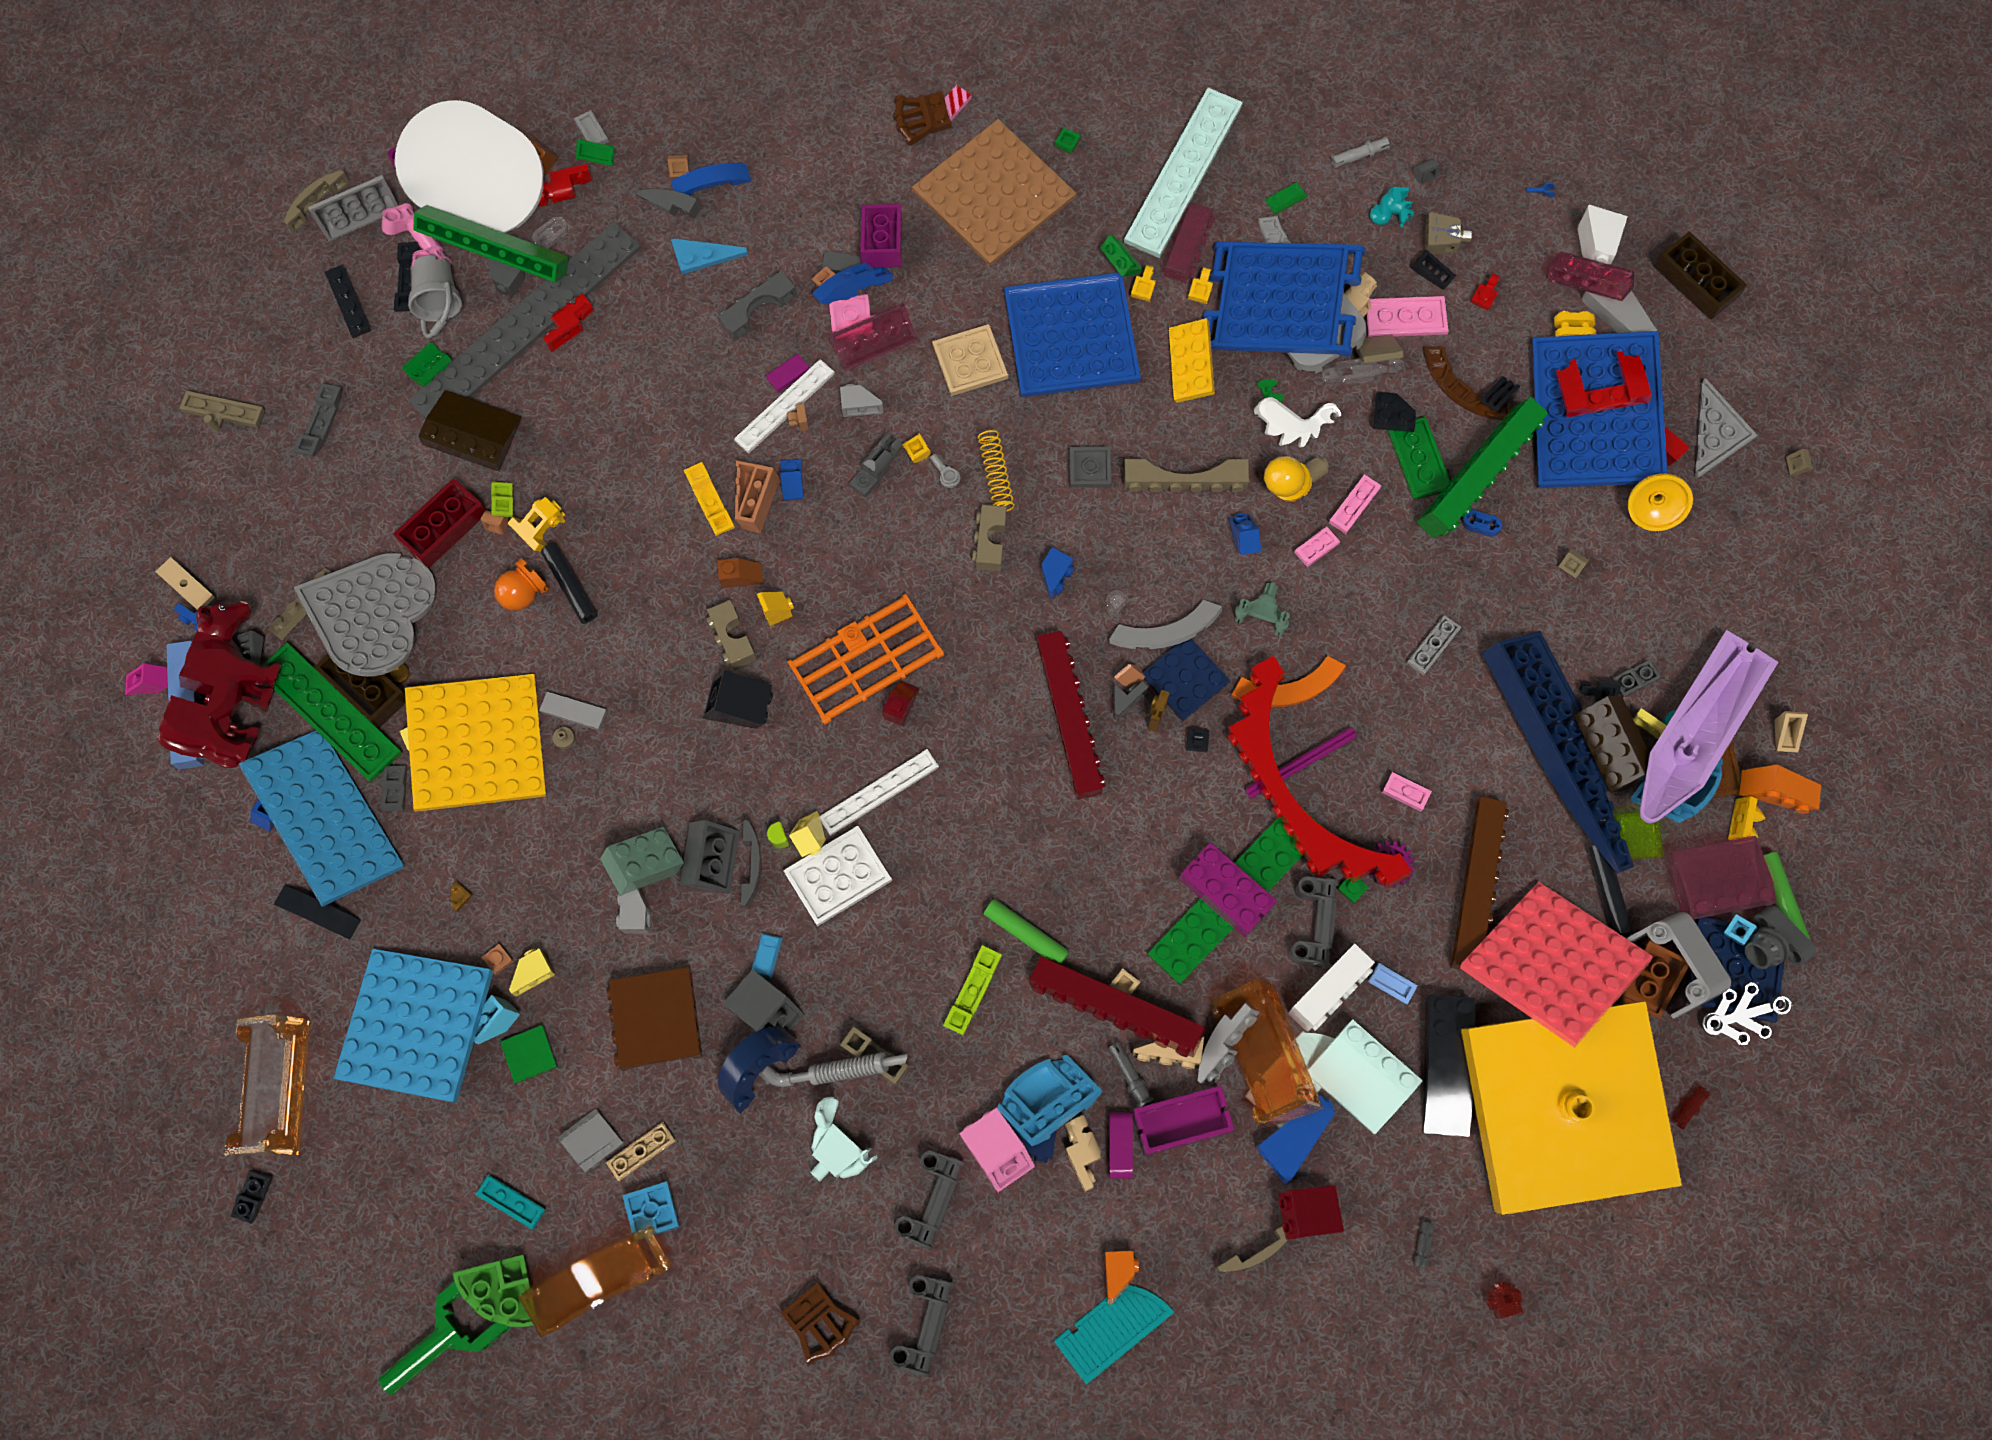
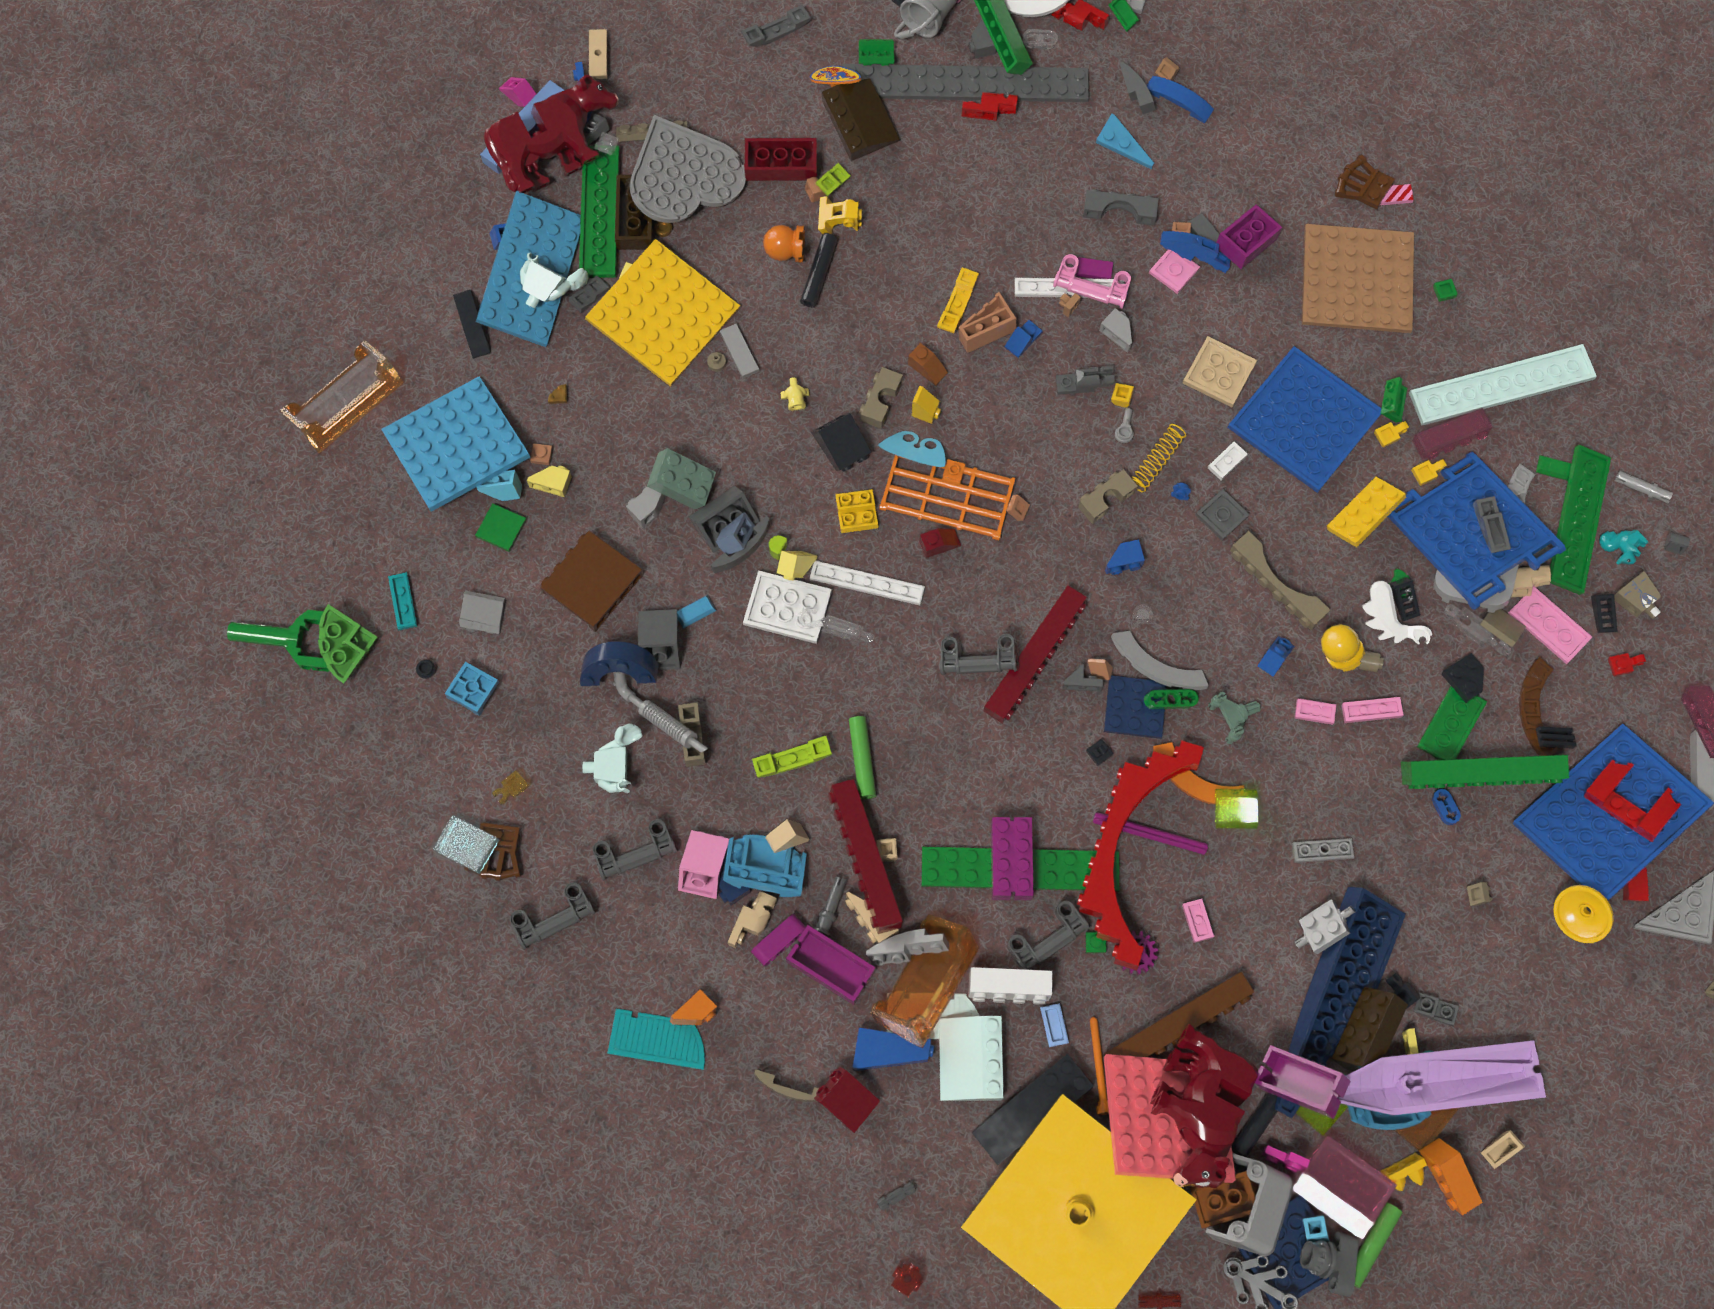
camera: 45 degrees right, 0 degrees up
black slope [230,1170,273,1224] -> none
clear orange windscreen [519,1224,672,1338] -> none
tan tile [606,1122,676,1182] -> none
clear pink brick [829,302,918,372] -> none
pearl gold plate [1148,690,1170,733] -> none
yellow brick [1554,311,1596,337] -> none
none -> black plate [416,660,436,679]
none -> clear light blue tile [433,815,499,874]
none -> clear yellow plate [492,770,529,805]
none -> light aqua torso [520,253,588,308]
none -> clear bracket [594,132,619,155]
none -> sand blue slope [716,512,755,555]
none -> tan slope [766,819,809,853]
none -> light yellow piece [780,377,810,411]
none -> clear piece [799,607,875,642]
none -> shield [810,66,861,87]
none -> yellow slope [835,489,878,533]
none -> medium azure piece [878,431,946,467]
none -> dark grey piece [940,634,1019,675]
none -> nougat plate [1006,495,1030,521]
none -> bright pink piece [1053,254,1131,309]
none -> orange piece [1090,1017,1109,1115]
none -> green beam [1144,689,1198,709]
none -> dark red animal [1150,1024,1258,1188]
none -> blue plate [1171,483,1191,500]
none -> white plate [1208,442,1247,480]
none -> clear neon green slope [1215,788,1258,829]
none -> piece [1255,1045,1351,1119]
none -> dark pink plate [1262,1145,1310,1173]
none -> light grey plate [1295,899,1355,954]
none -> black slope [1390,578,1420,621]
none -> dark grey slope [1473,496,1511,554]
none -> green plate [1550,445,1611,595]

